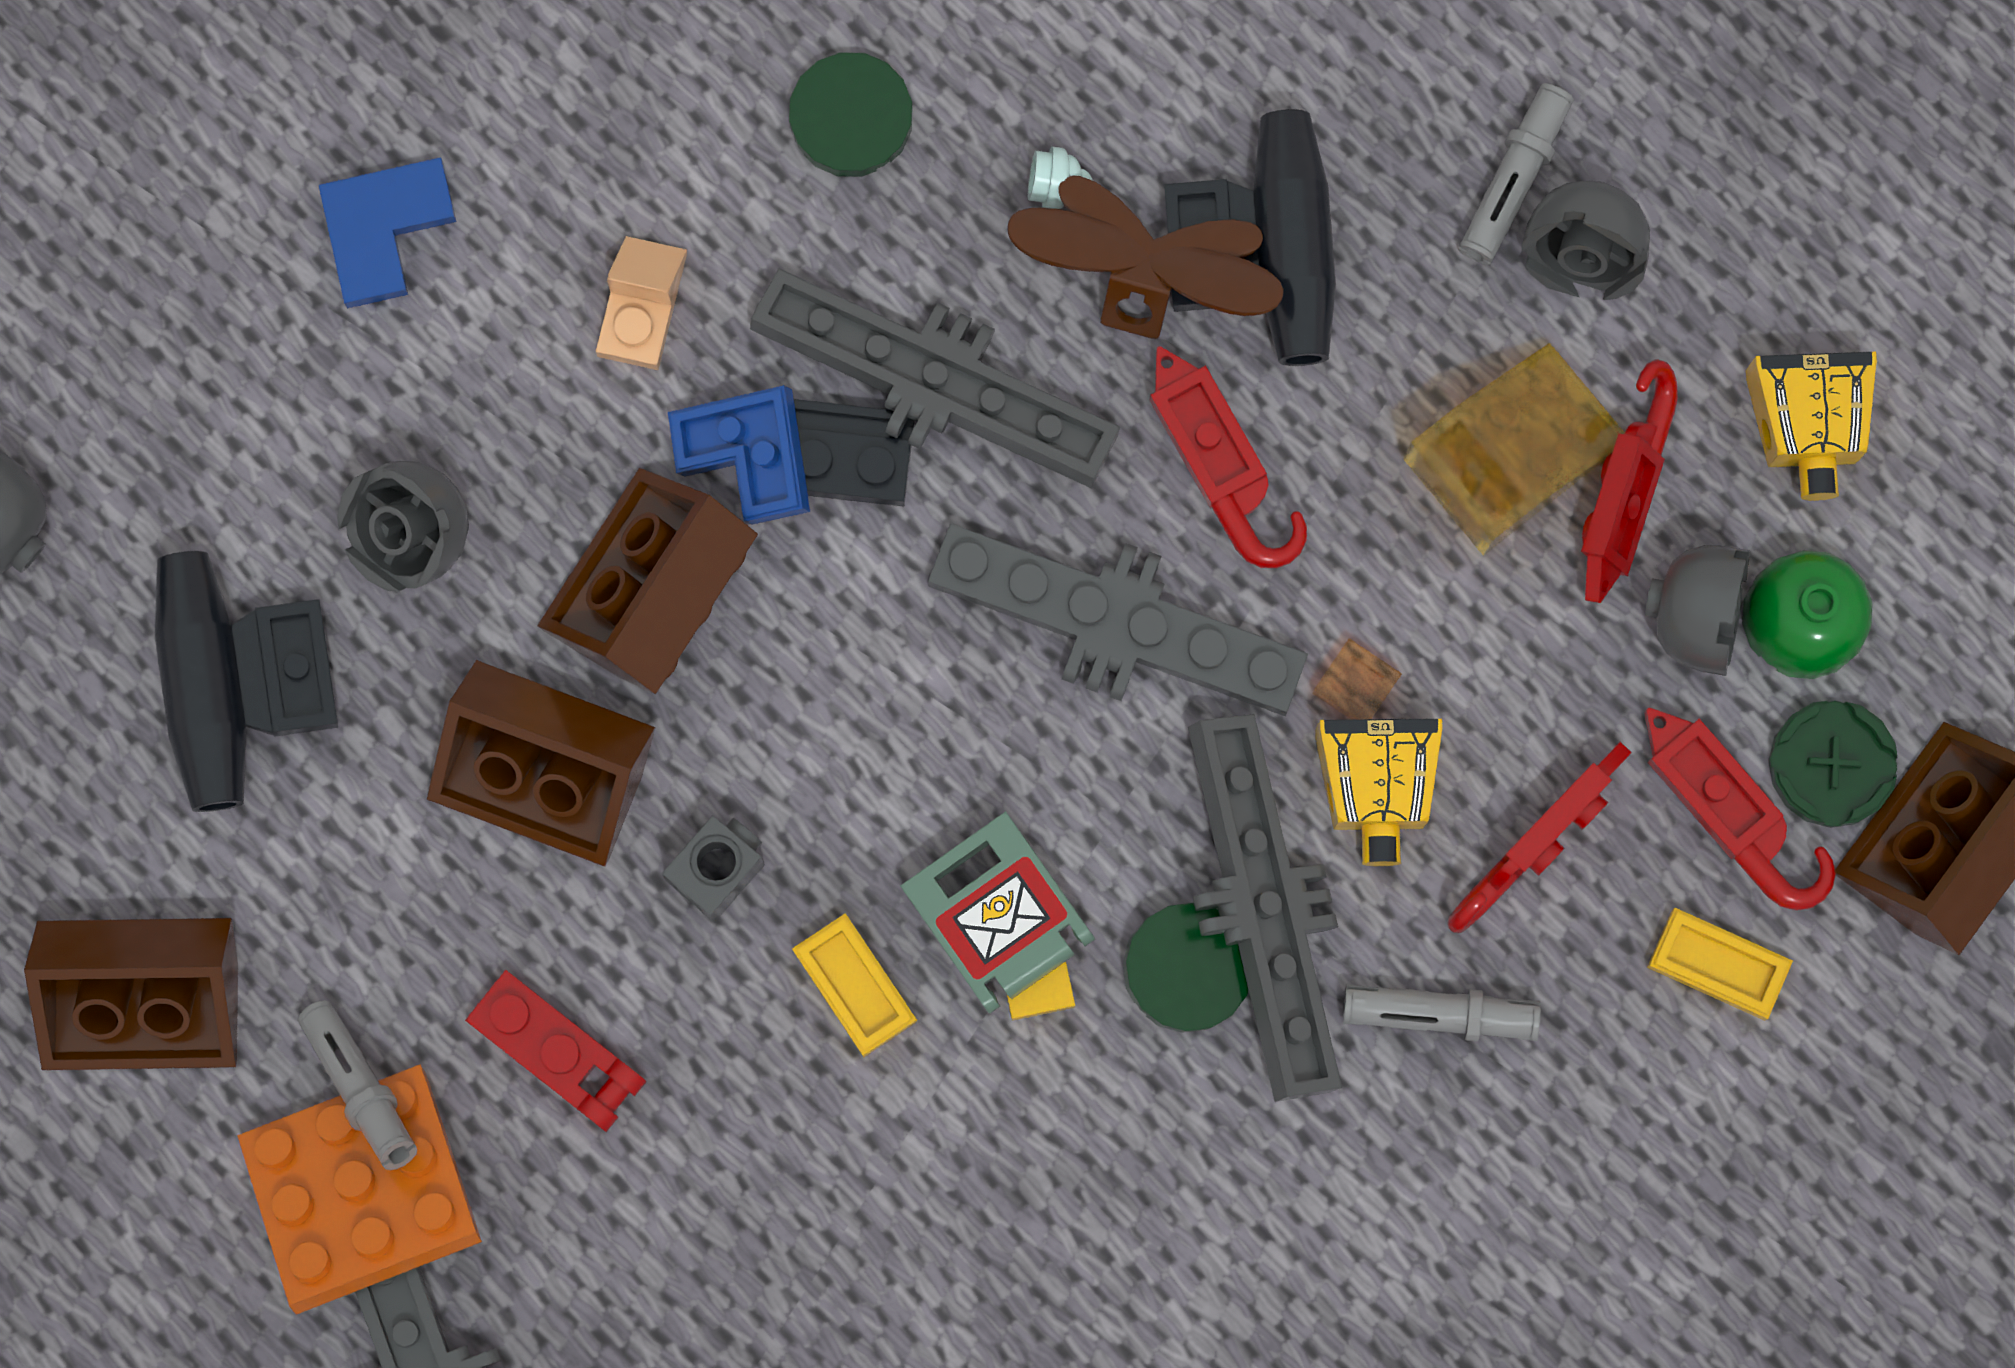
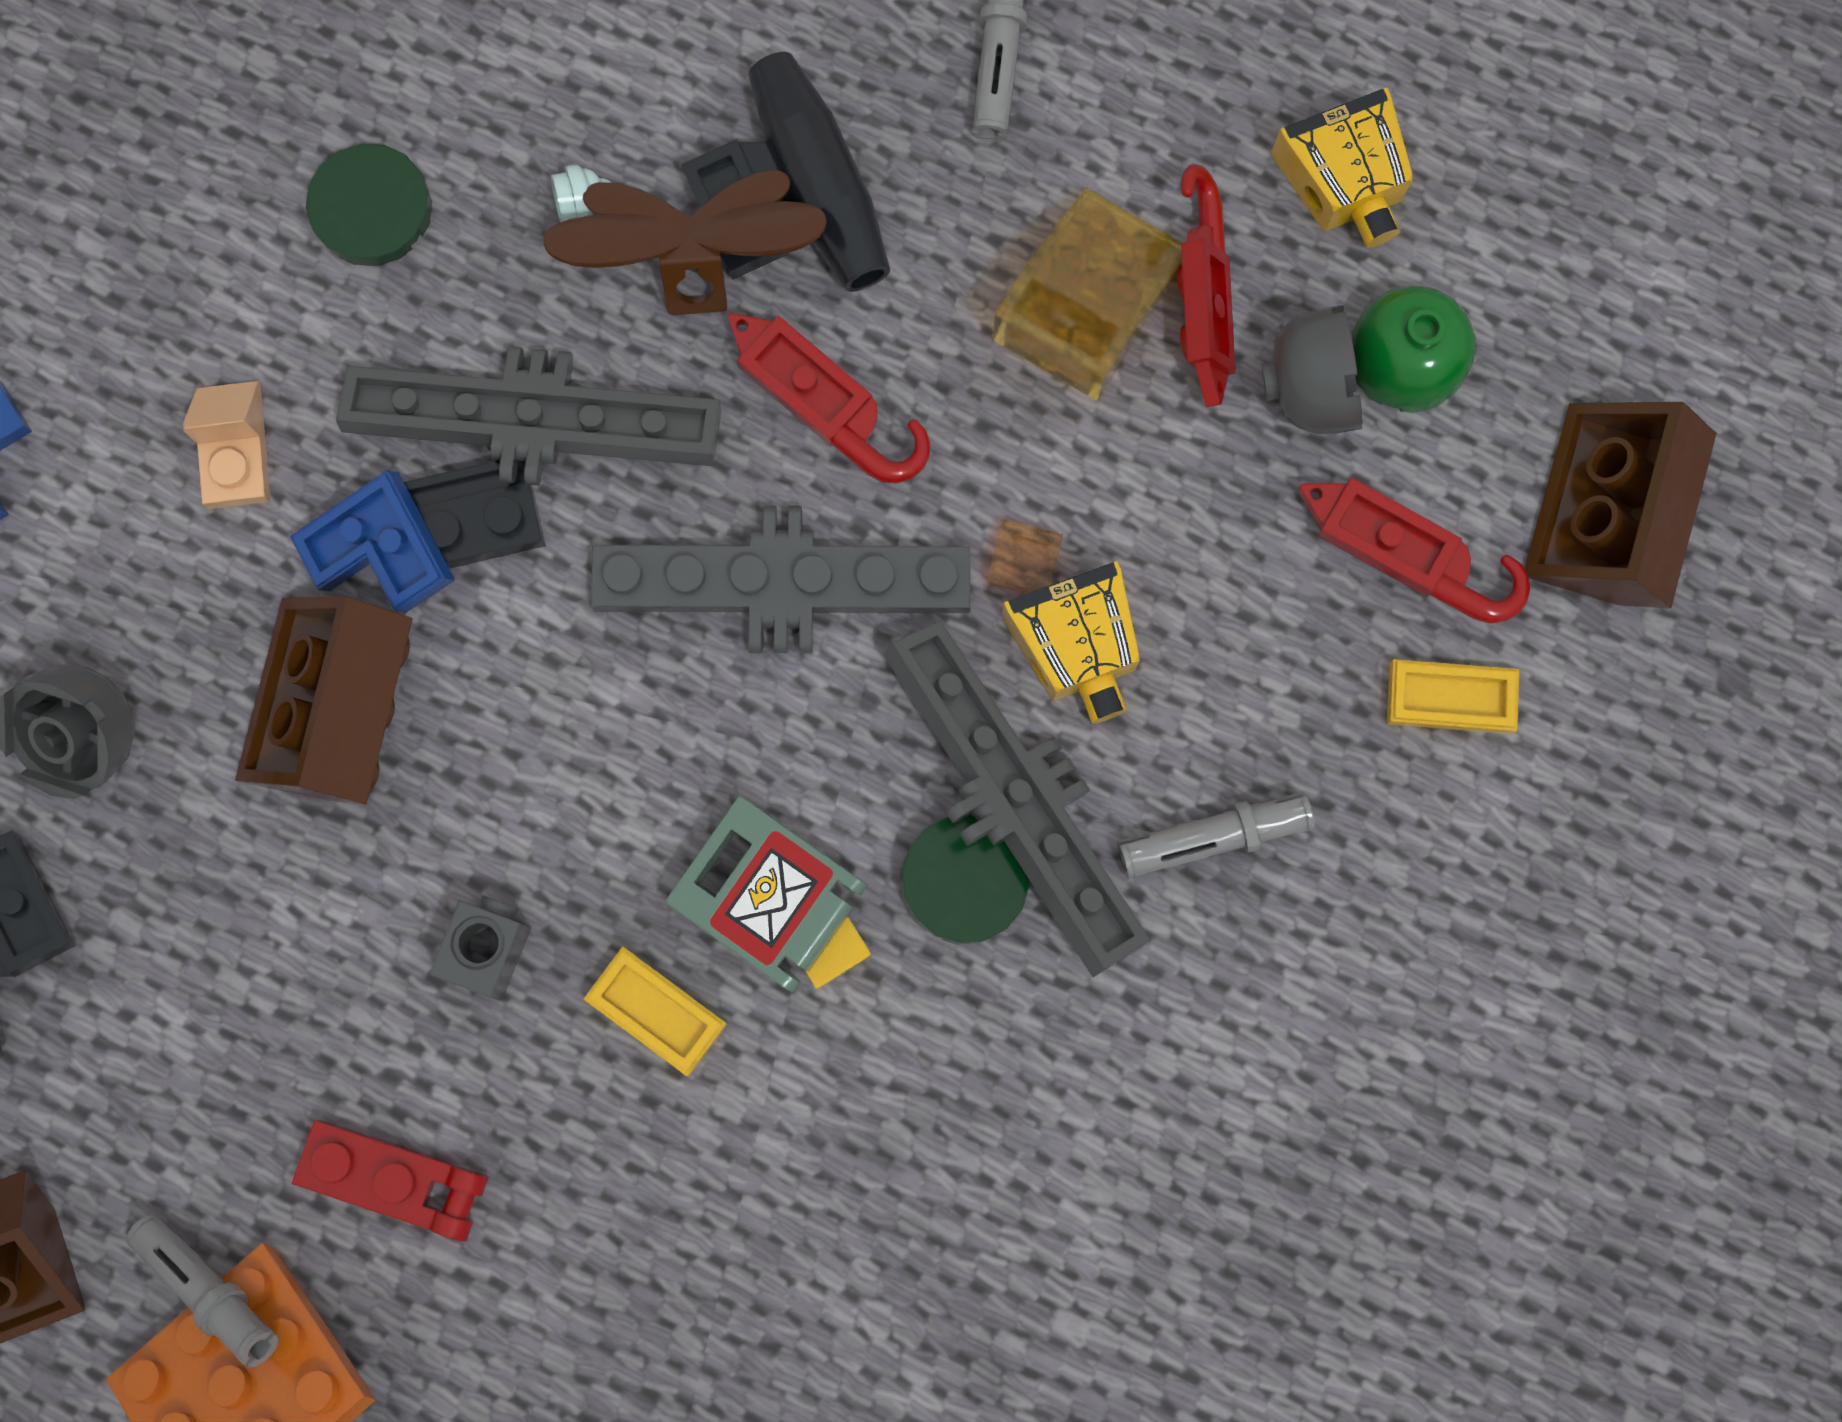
camera: 20 degrees left, 0 degrees up
reddish brown slope [427,660,655,867] -> none
red plate [1447,742,1632,933] -> none
dark grey cylinder [1522,180,1650,300] -> none
dark green tile [1769,700,1898,828] -> none

